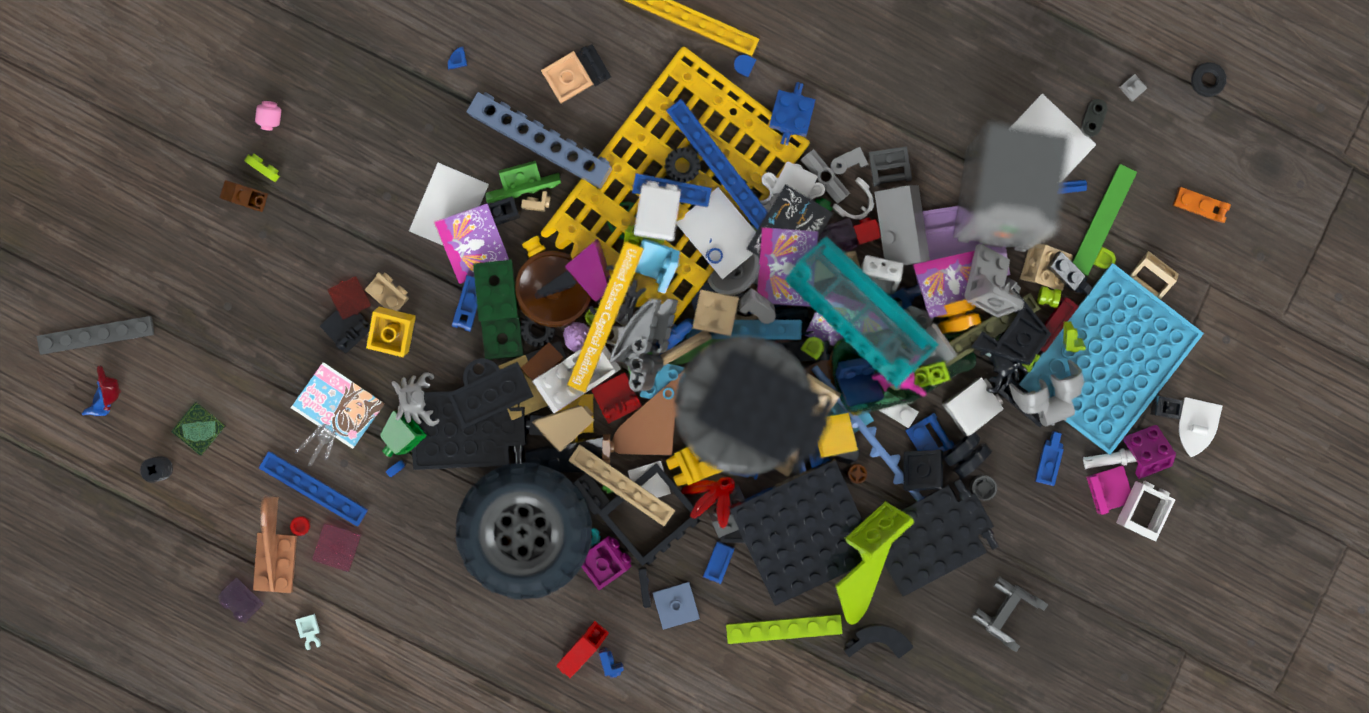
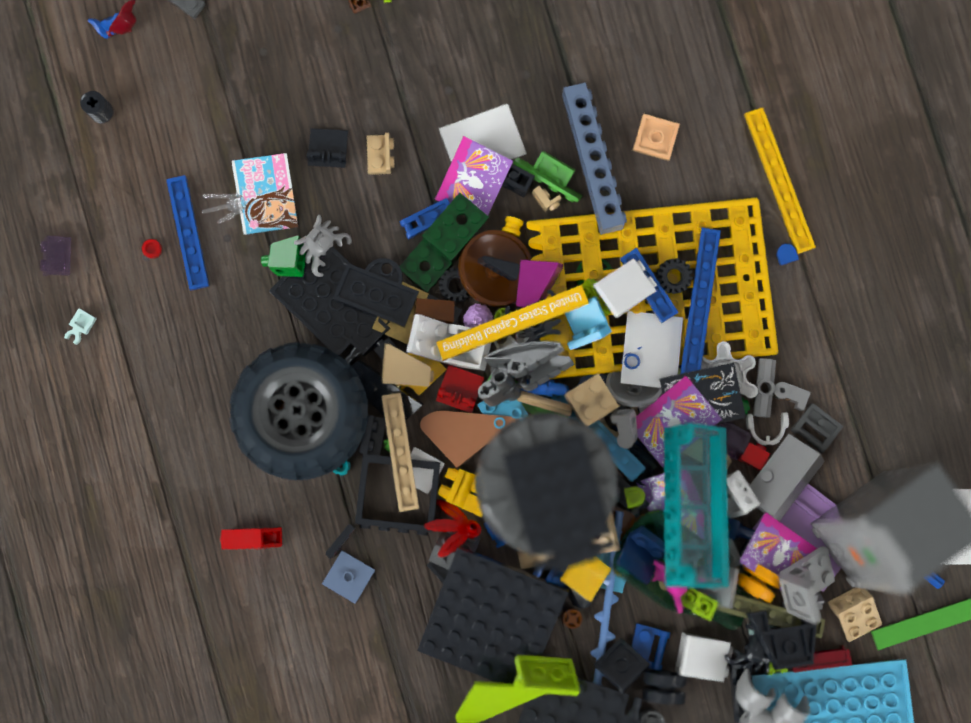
camera: 45 degrees right, 5 degrees down
clear green tile [171,402,226,456] -> none
nougat piece [253,497,297,593] -> none
clear pink plate [312,523,361,572] -> none
clear red piece [327,276,371,320] -> none
yellow brick [366,307,416,357] -> none
blue tile [386,460,406,477] -> none
blue tile [448,47,467,70] -> none
black hinge [576,44,611,87] -> none
magenta plate [582,536,632,590] -> none
blue bracket [599,647,624,678] -> none
medium nougat plate [602,434,614,465] -> none
blue tile [703,541,735,584] -> none
lime plate [726,614,842,644] -> none
blue plate [769,82,816,145] -> none
white sticker [772,162,818,197] -> none
white plate [876,392,918,428] -> none
lime wheel [1037,286,1061,308] -> none
hinge [1047,251,1093,295] -> none
lime bracket [1063,321,1085,352] -> none
lime tile [1093,247,1116,269] -> none
tan tile [1129,251,1179,299] -> none

